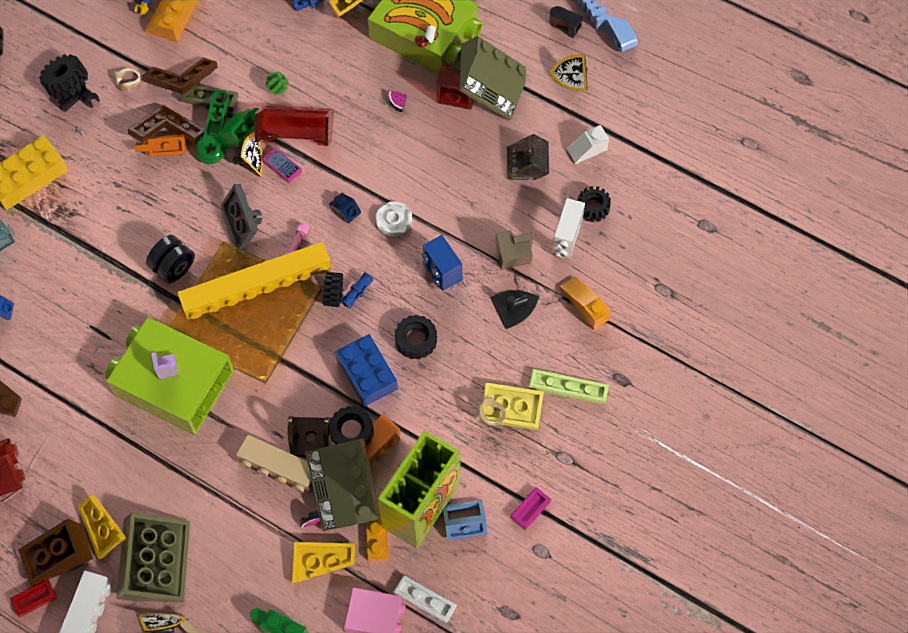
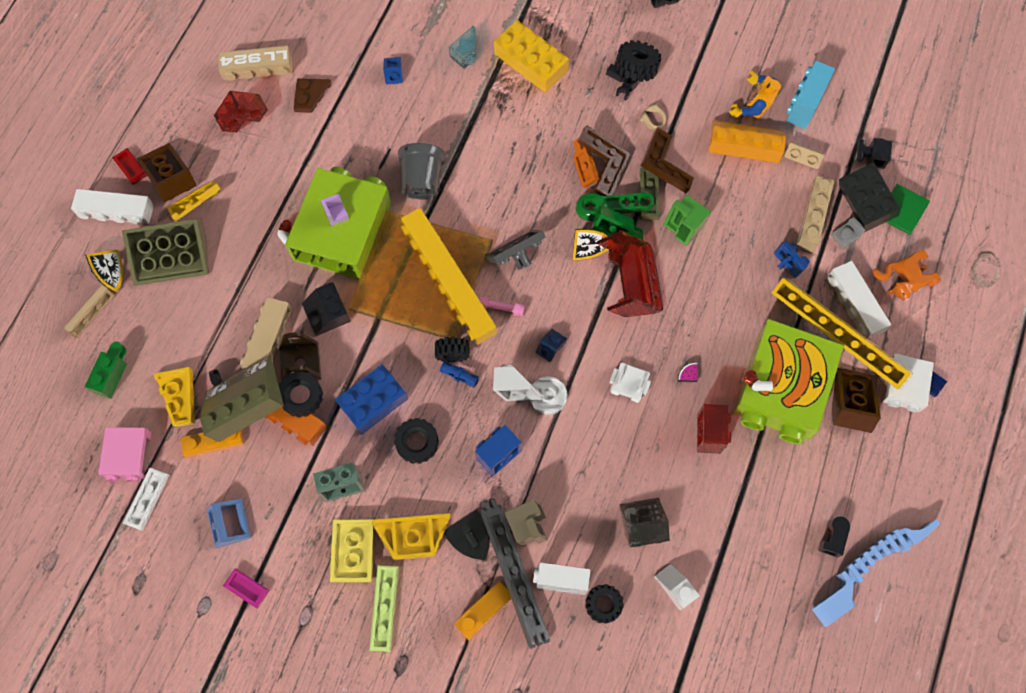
camera: 80 degrees right, 5 degrees up
black wheel [146,235,195,284] -> none
tile [262,147,302,183] -> none
bright green gear [265,71,289,95] -> none
lime brick [378,430,461,549] -> none
olive slope [460,36,526,120] -> none
tan piece [475,396,506,426] -> none
shield [549,54,588,91] -> none
none -> arm [277,220,292,245]
none -> black slope [302,282,351,336]
none -> sand green window [313,462,365,502]
none -> yellow wing [372,513,450,560]
none -> dark grey piece [398,143,445,200]
none -> dark grey hinge [481,498,550,649]
none -> white slope [493,364,543,401]
none -> white piece [609,362,651,403]
none -> bright green plate [663,195,711,246]

